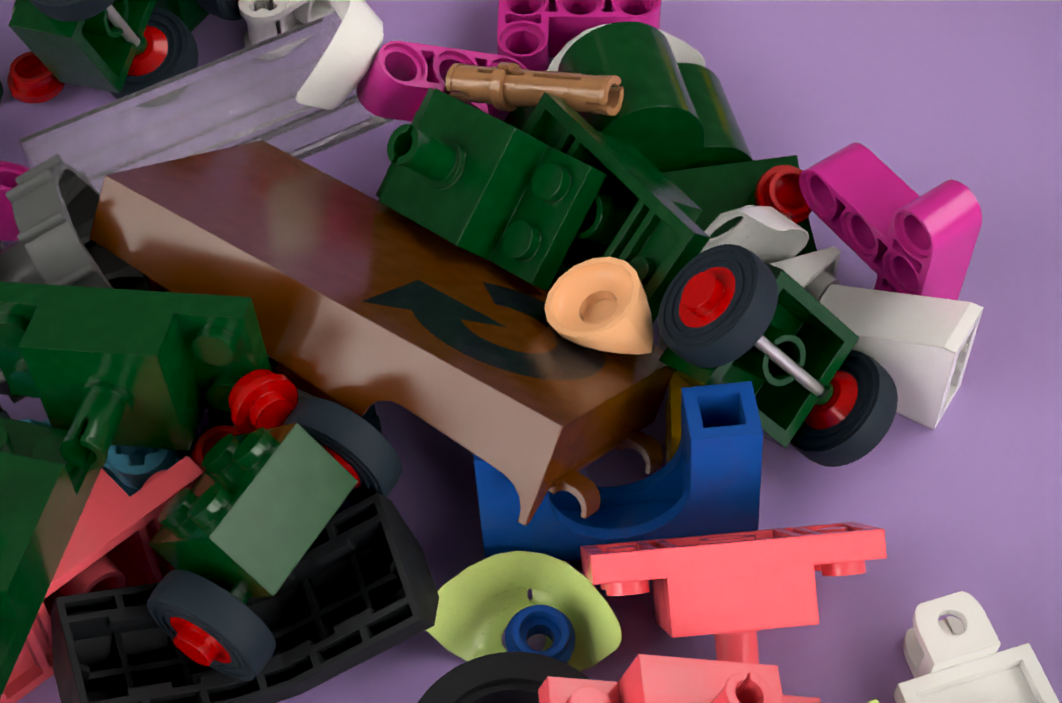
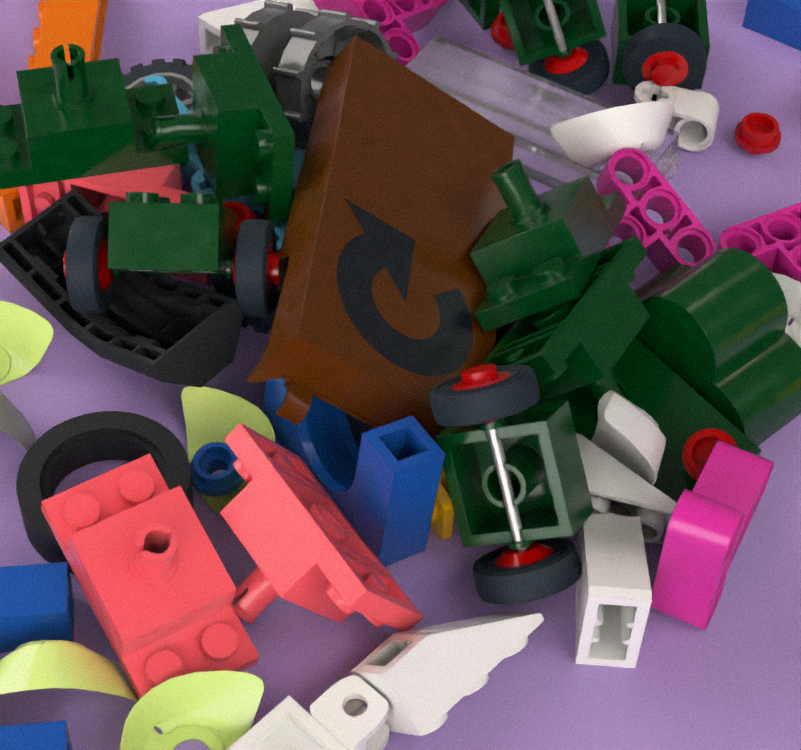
camera: 60 degrees right, 5 degrees down
red plate [228,369,298,435] -> none
medium nougat pin [445,62,624,116] -> none
light nougat piece [544,257,653,354] -> none
none -> white slope [350,612,544,736]

